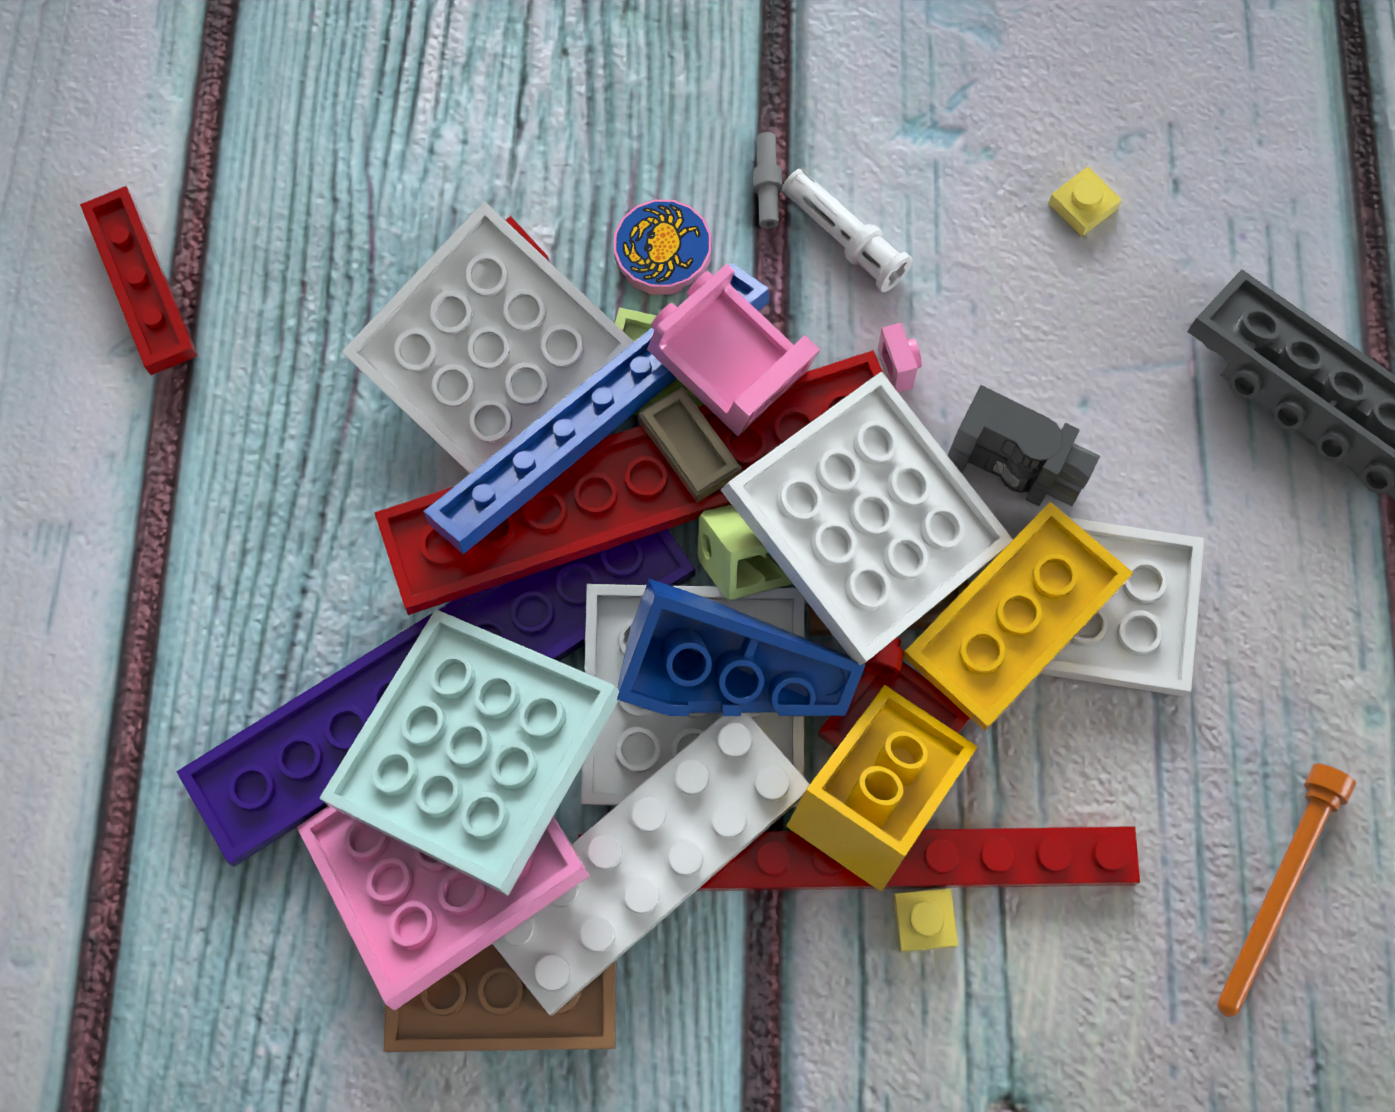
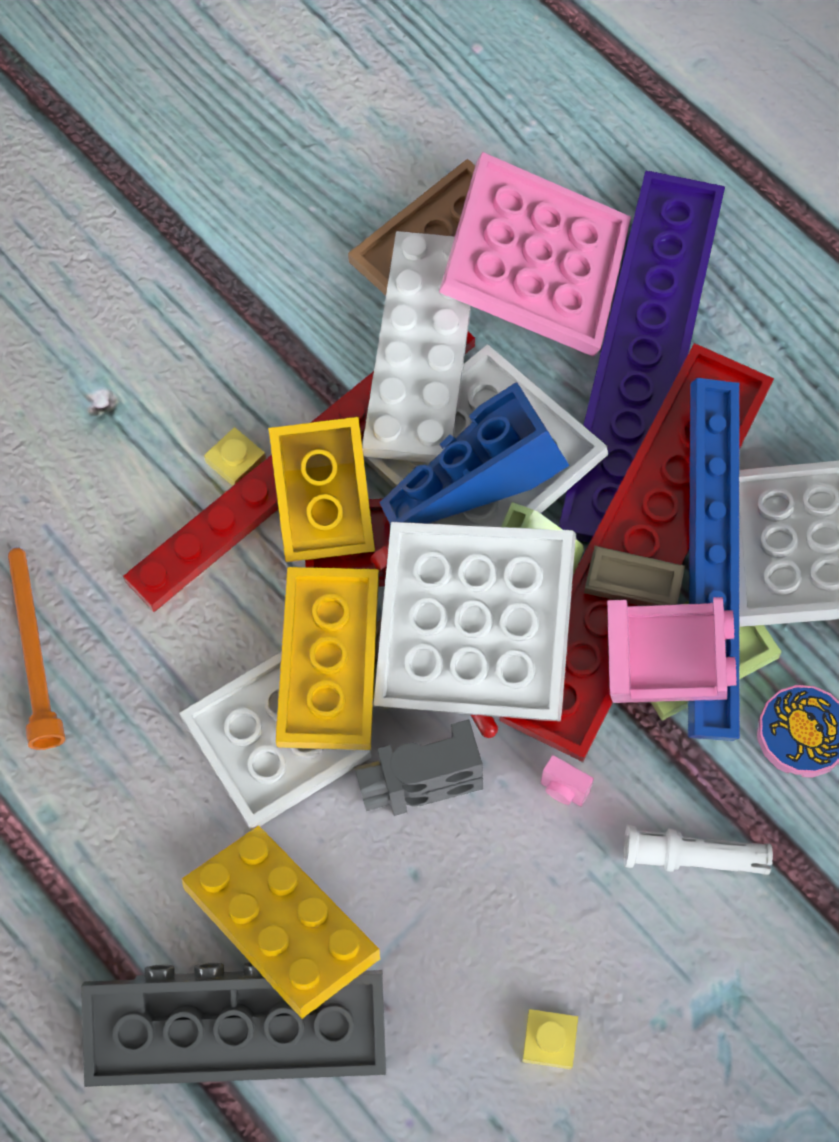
camera: 135 degrees right, 5 degrees down
light aqua plate [319,609,619,896] -> none
light grey bar [753,132,782,229] -> none
none -> yellow plate [181,825,380,1019]

